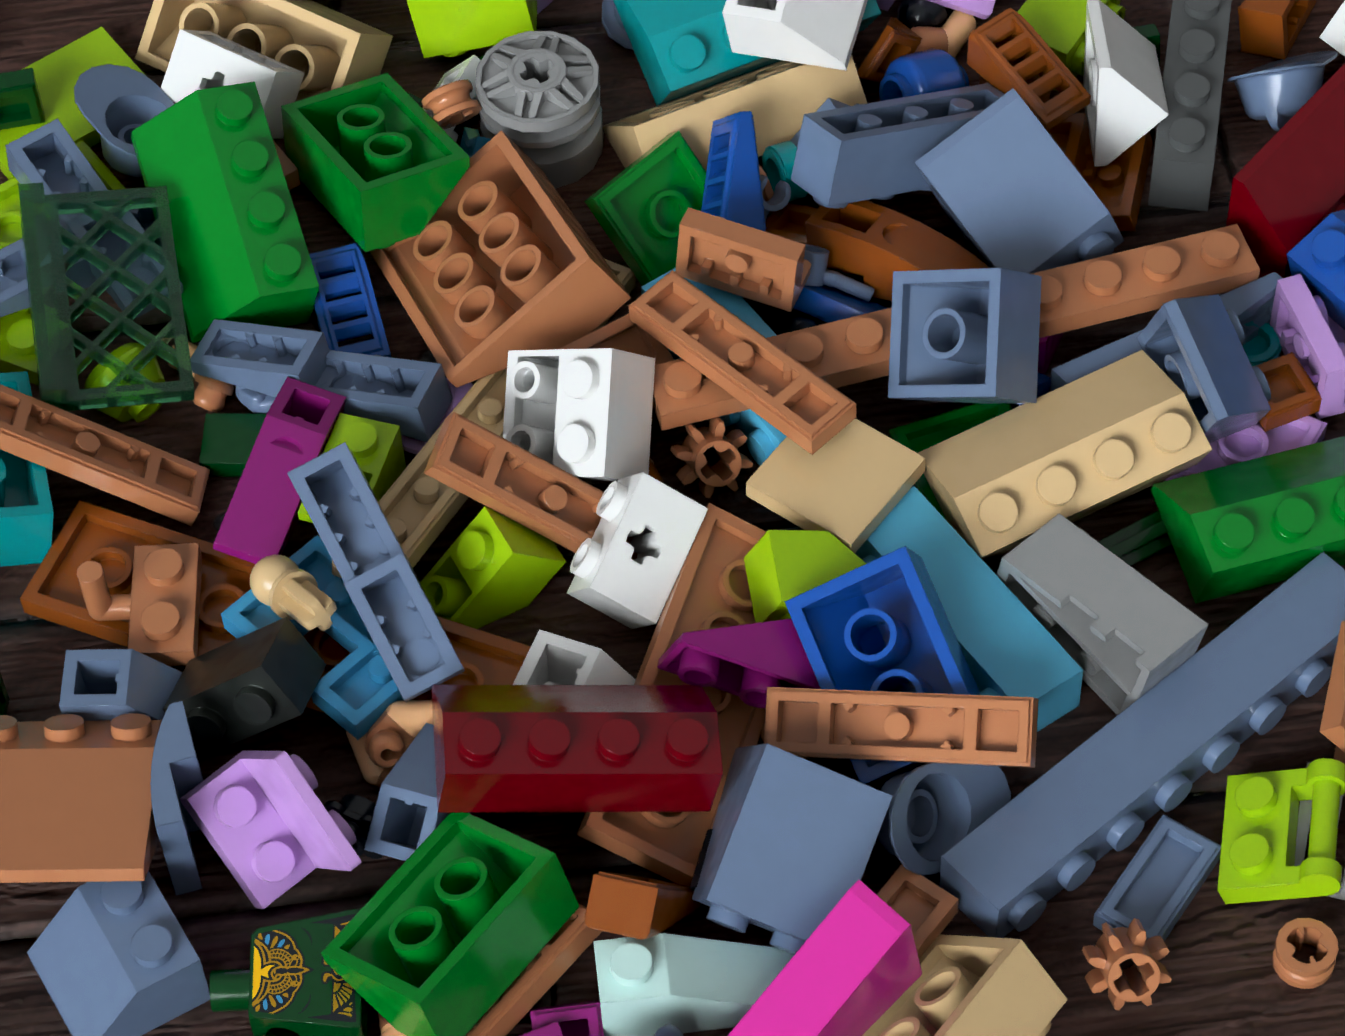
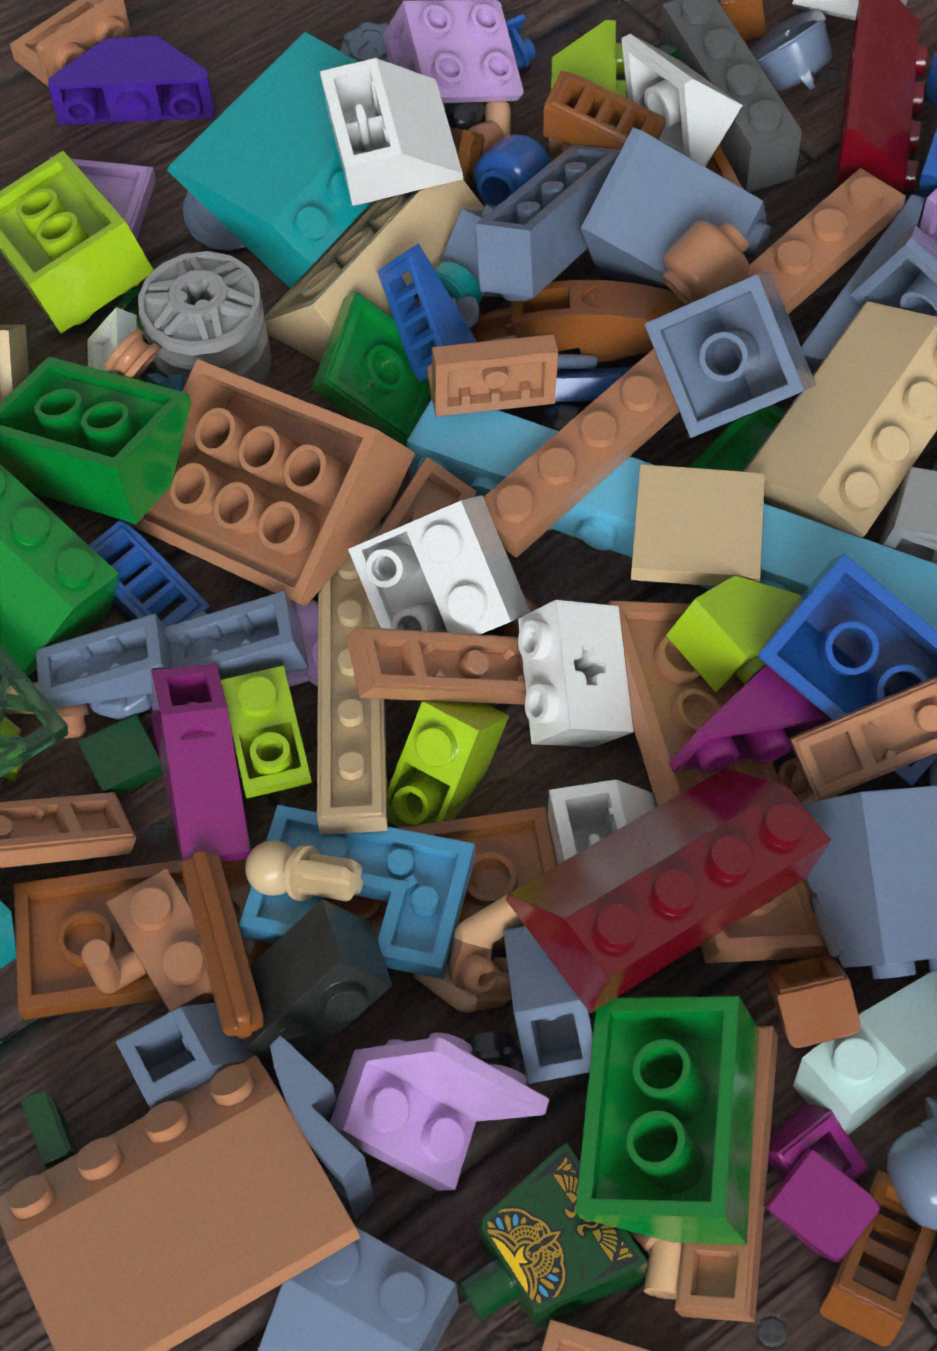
camera: 30 degrees left, 5 degrees up
sand blue slope [287,442,465,702] -> none
nougat plate [628,270,856,455] -> none
nougat gear [670,417,753,498] -> none
none -> dark orange axle [180,850,265,1039]
none -> nougat head [661,220,750,305]

